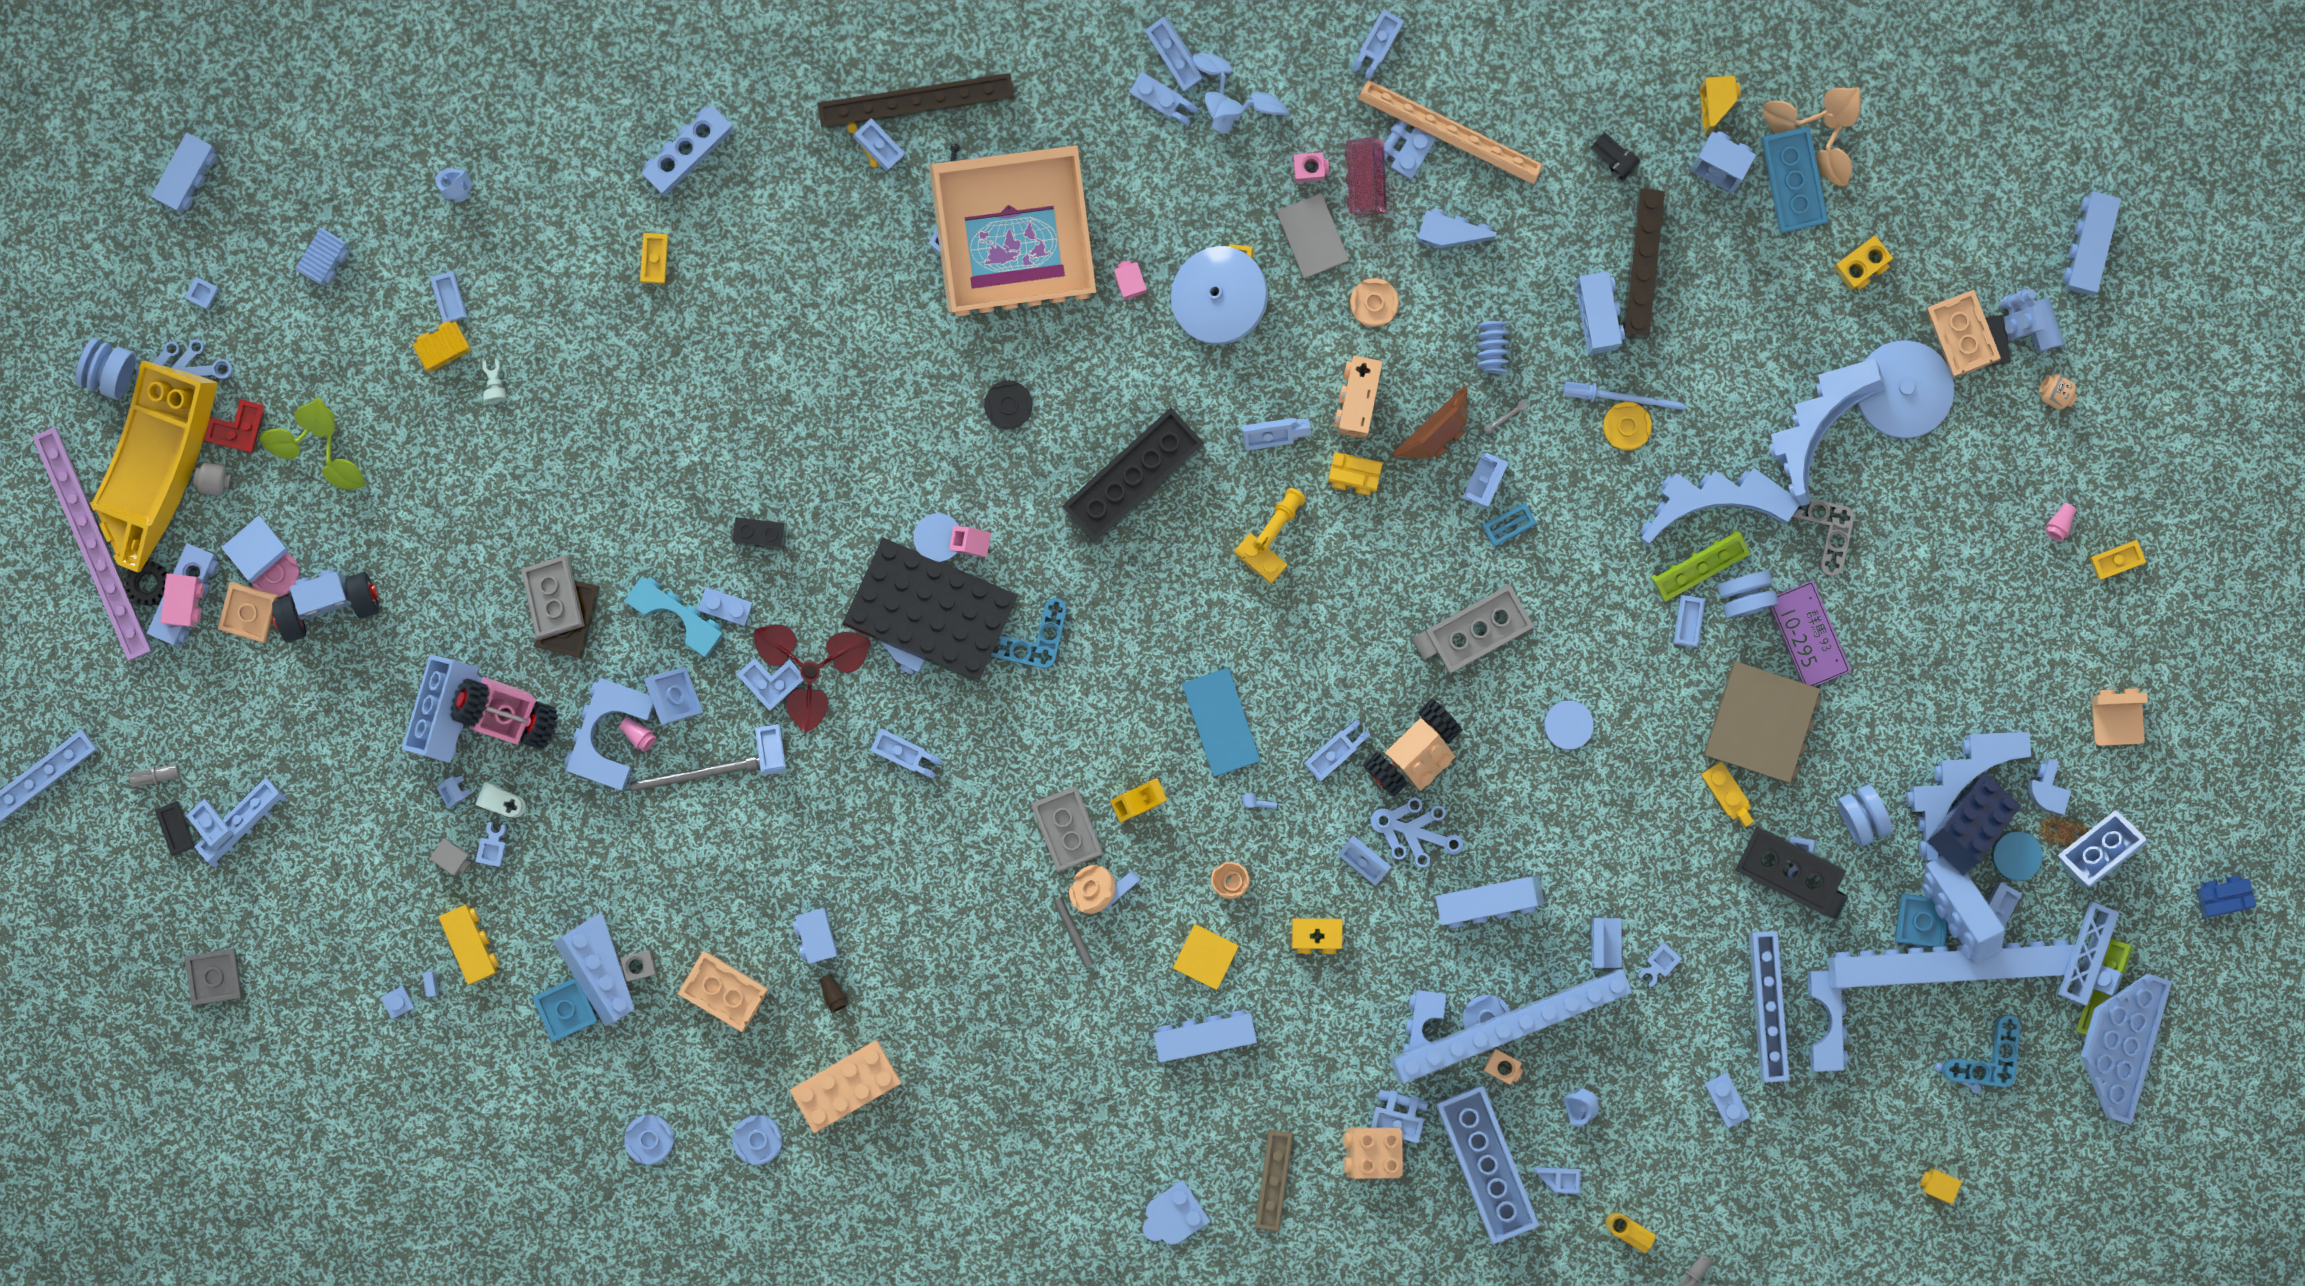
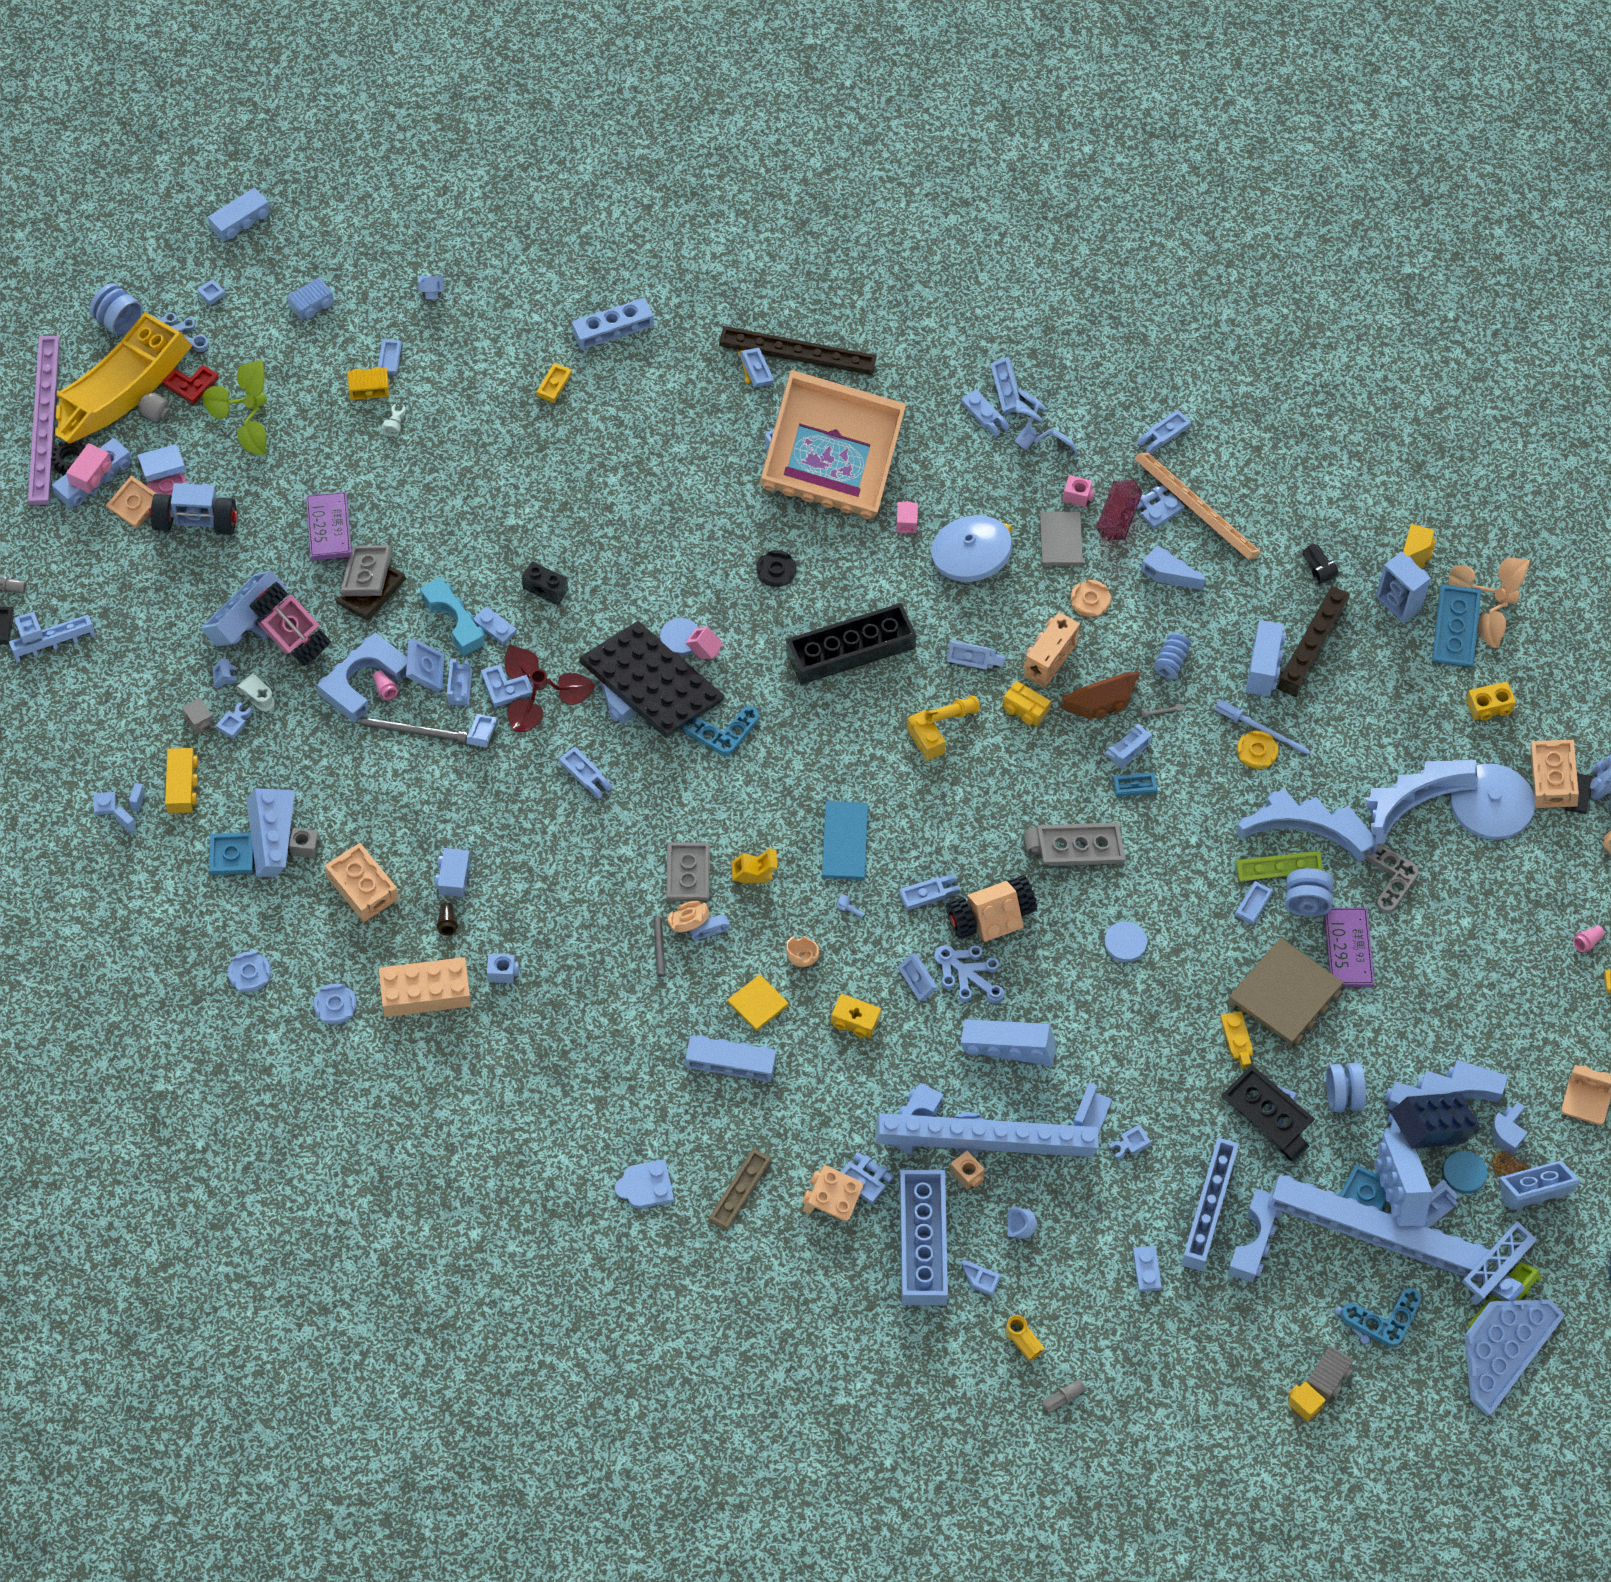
camera: 20 degrees right, 25 degrees down
none -> light blue tile [114,807,136,833]
none -> medium lavender tile [306,492,352,561]
none -> light blue hinge [447,658,472,706]
none -> light blue brick [487,954,519,983]
none -> light grey brick [1307,1346,1354,1402]

